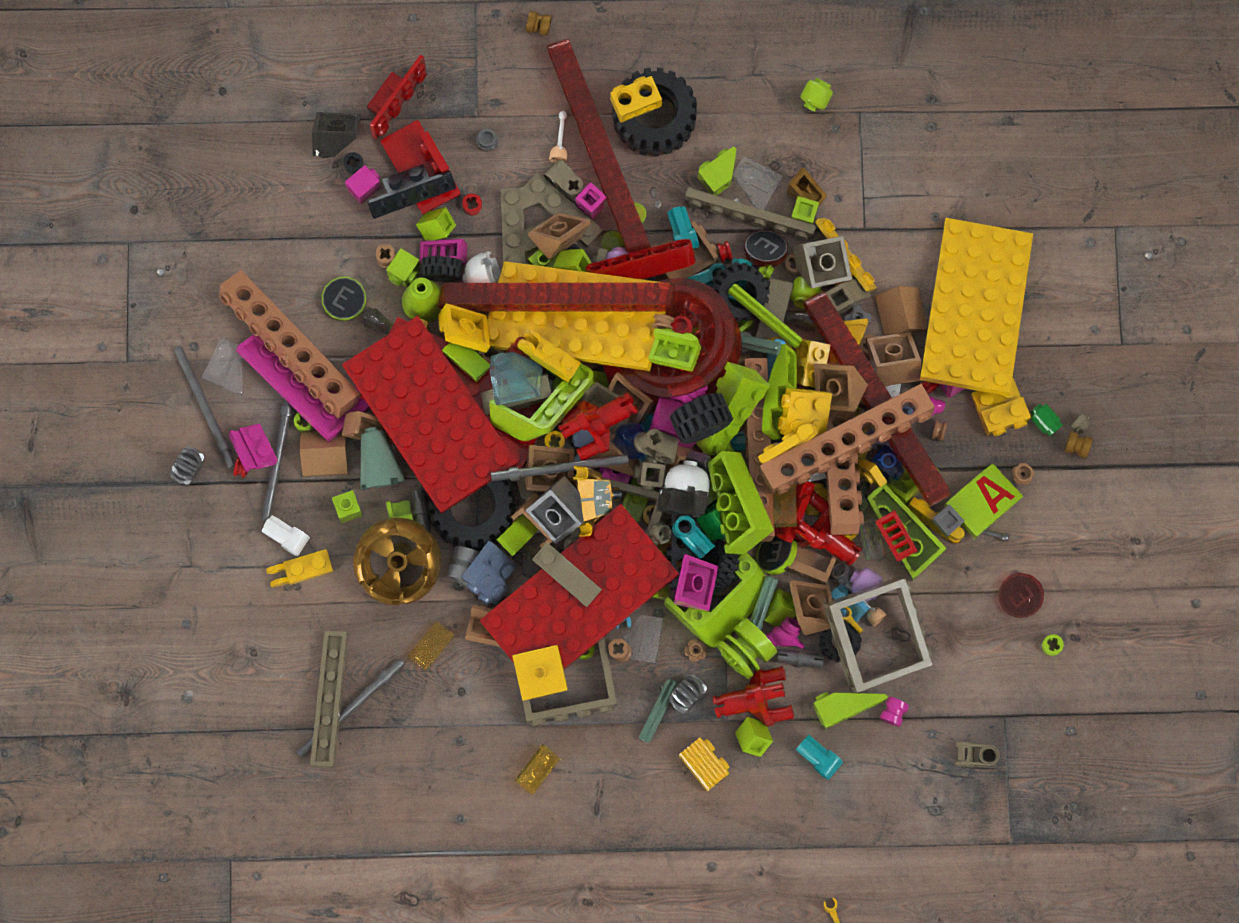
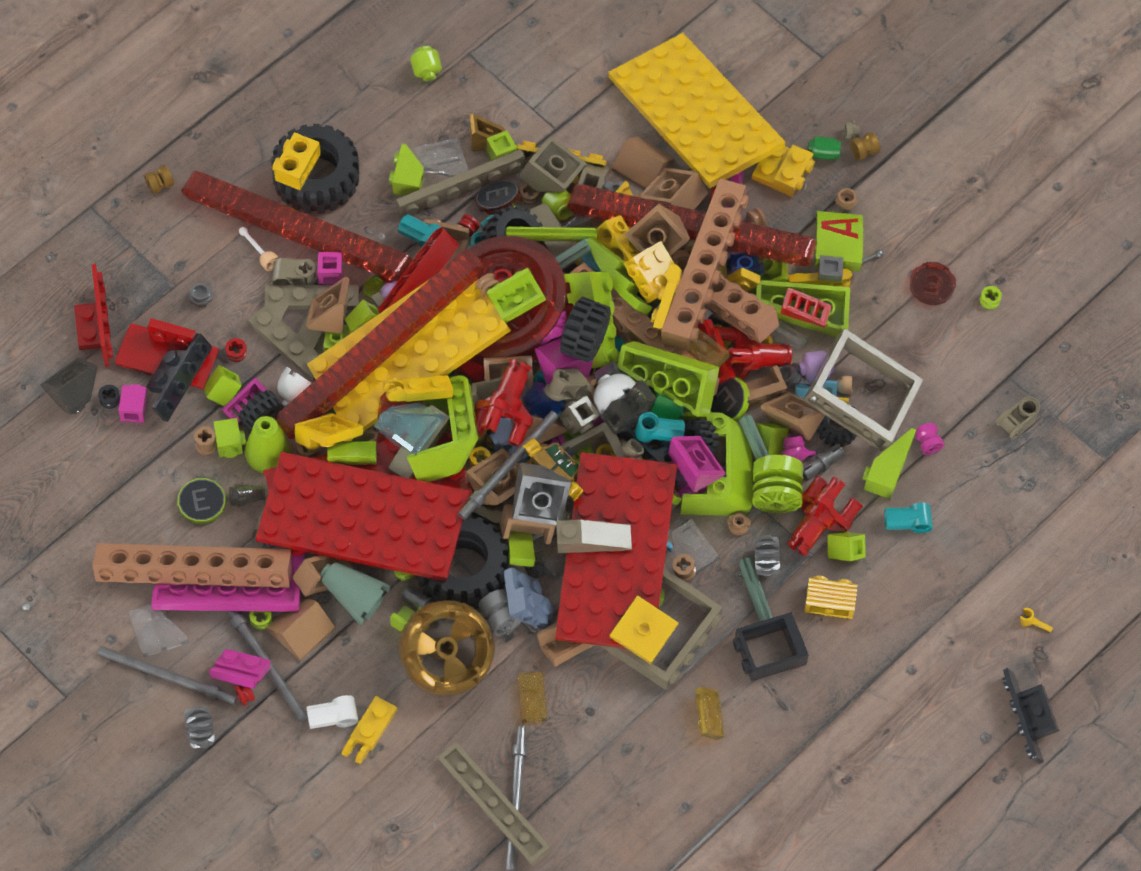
camera: 45 degrees left, 15 degrees down
lime brick [332,490,362,524] -> none
none -> black window [733,612,809,681]

